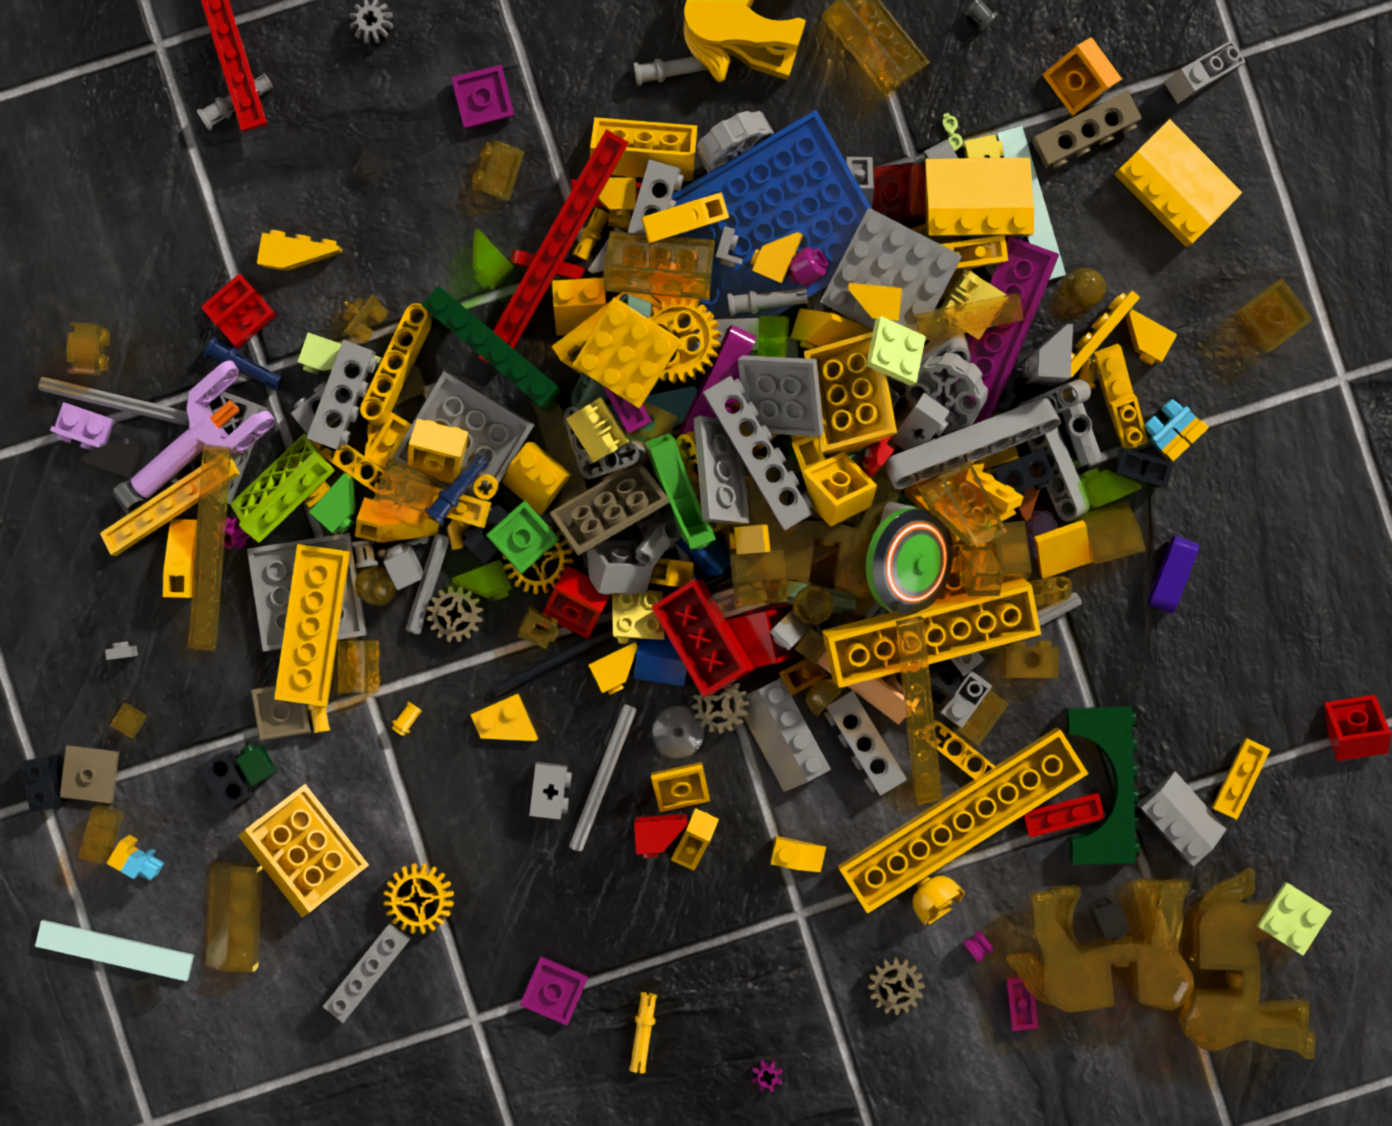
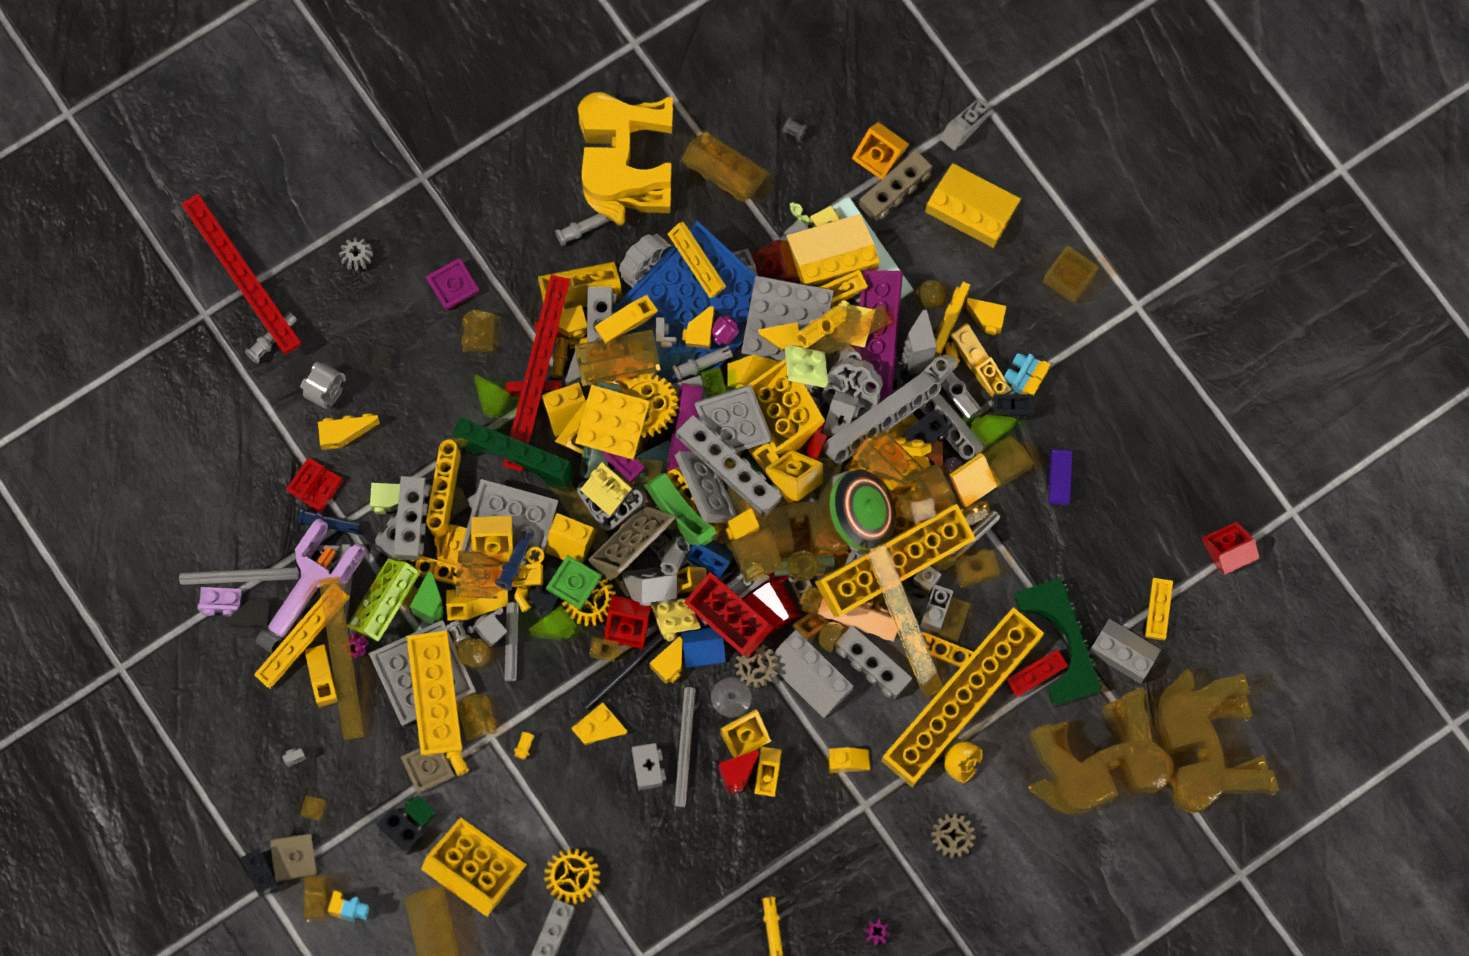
camera: 20 degrees left, 15 degrees down
clear yellow brick [67,322,110,376] -> none
clear yellow hips [343,294,389,343] -> none
dark tan gear [427,586,484,642] -> none
magenta plate [520,956,588,1026] -> none
light grey slope [770,607,814,650] -> none
magenta wheel [963,930,995,963] -> none
magenta plate [1006,975,1038,1031] -> none
yellowish green plate [1257,882,1332,956] -> none
none -> light grey brick [300,362,345,409]
none -> yellow plate [668,222,726,298]
none -> yellow piece [795,306,847,348]

